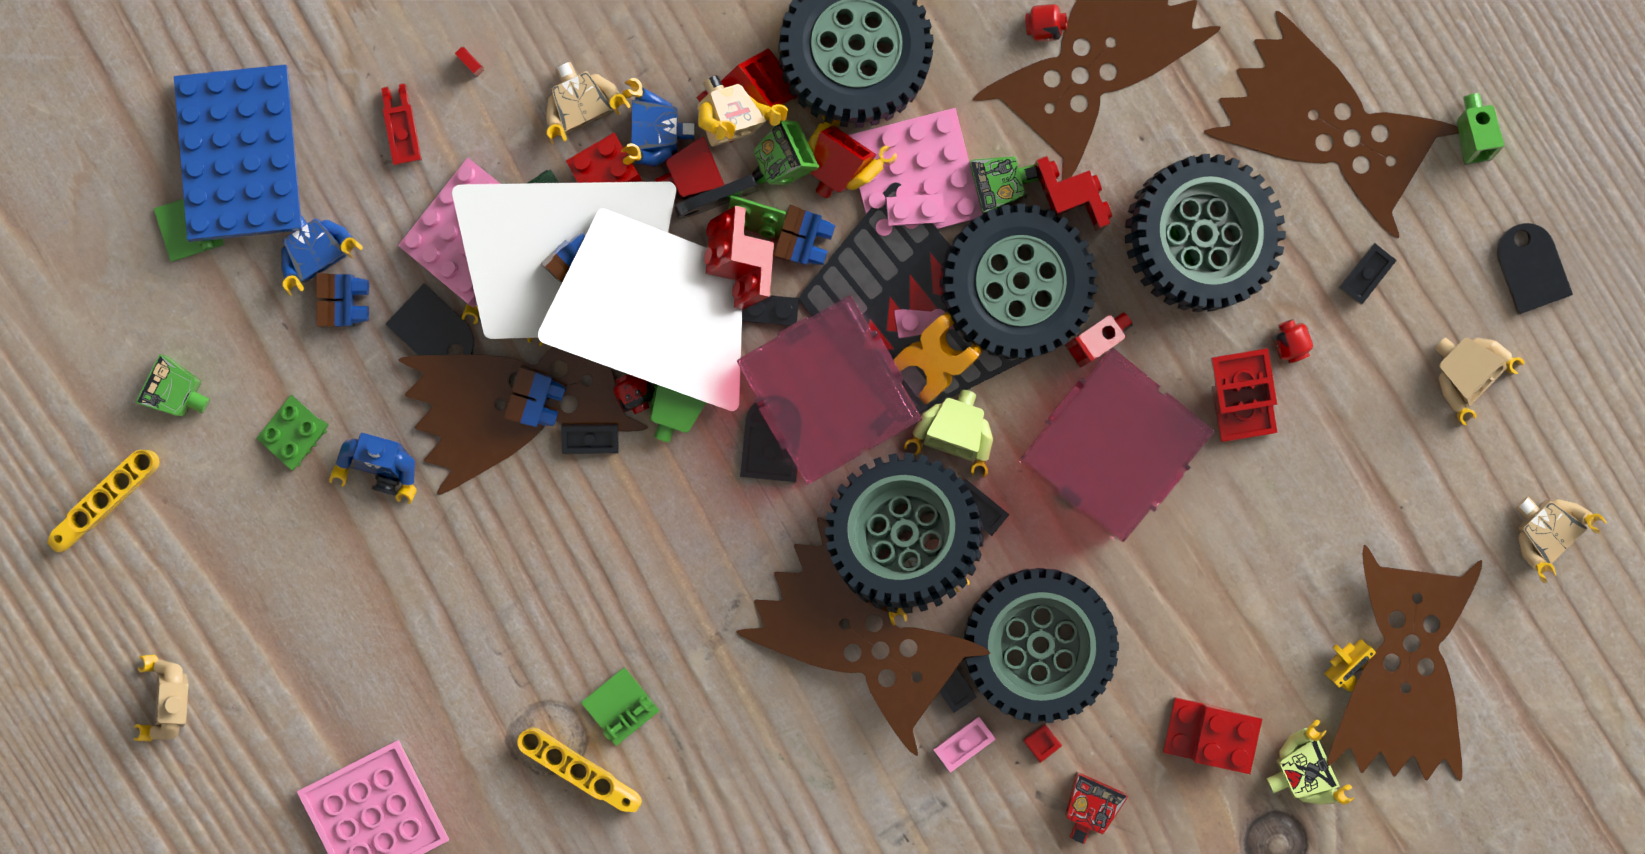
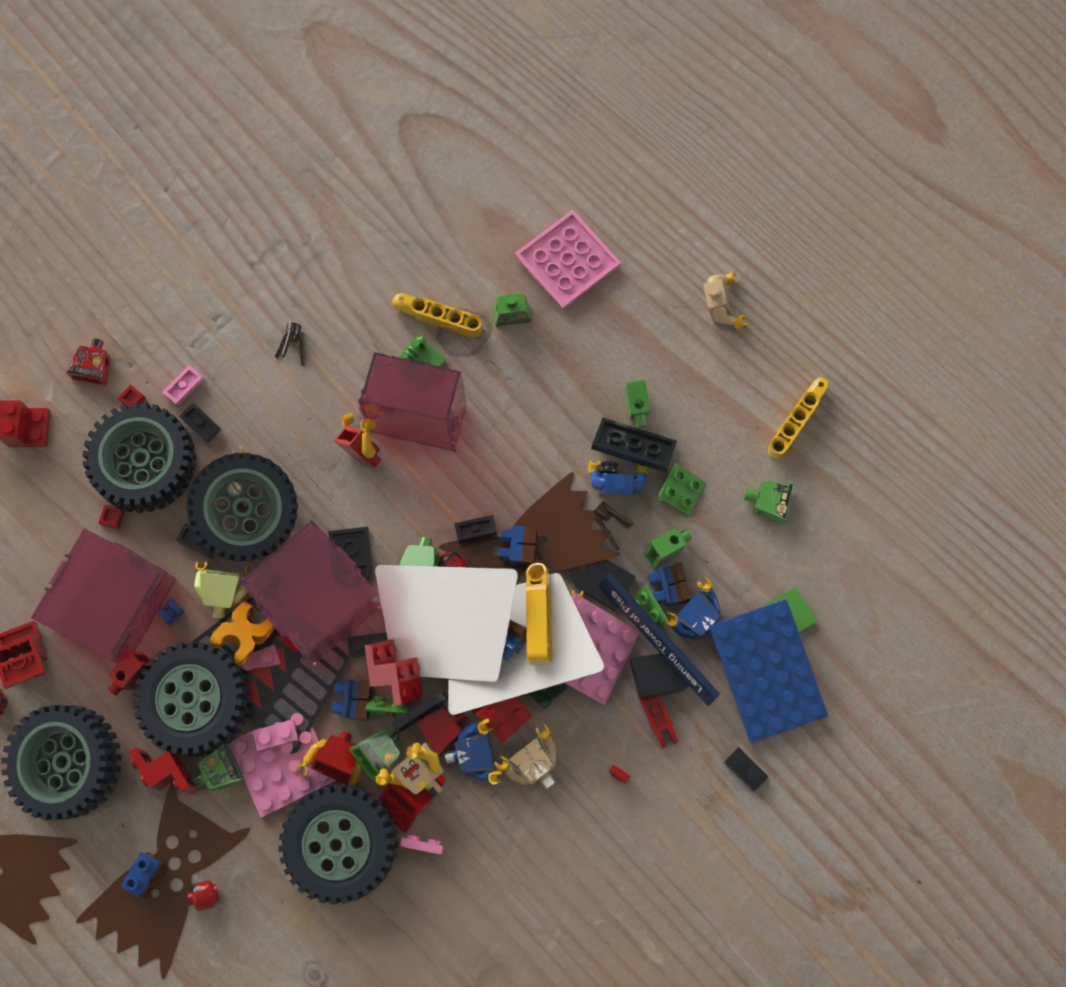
camera: 170 degrees right, 15 degrees down
reddish brown piece [737,518,991,756] -> none
none -> red tile [98,504,125,529]
none -> blue hips [120,852,166,898]
none -> blue wheel [156,598,185,626]
none -> dark brown plant [275,322,305,366]
none -> torso [334,413,381,467]
none -> clear pink piece [358,352,467,452]
none -> bright pink plate [400,835,444,855]
none -> bright green torso [493,293,531,326]
none -> yellow piece [526,563,552,664]
none -> black plate [591,418,677,473]
none -> dark brown plant [593,501,634,551]
none -> dark blue tile [599,573,720,706]
none -> bright green torso [623,380,650,428]
none -> black tile [629,653,689,699]
none -> bright green hinge [633,584,668,628]
none -> bright green torso [643,529,692,570]
none -> black plate [723,747,769,792]

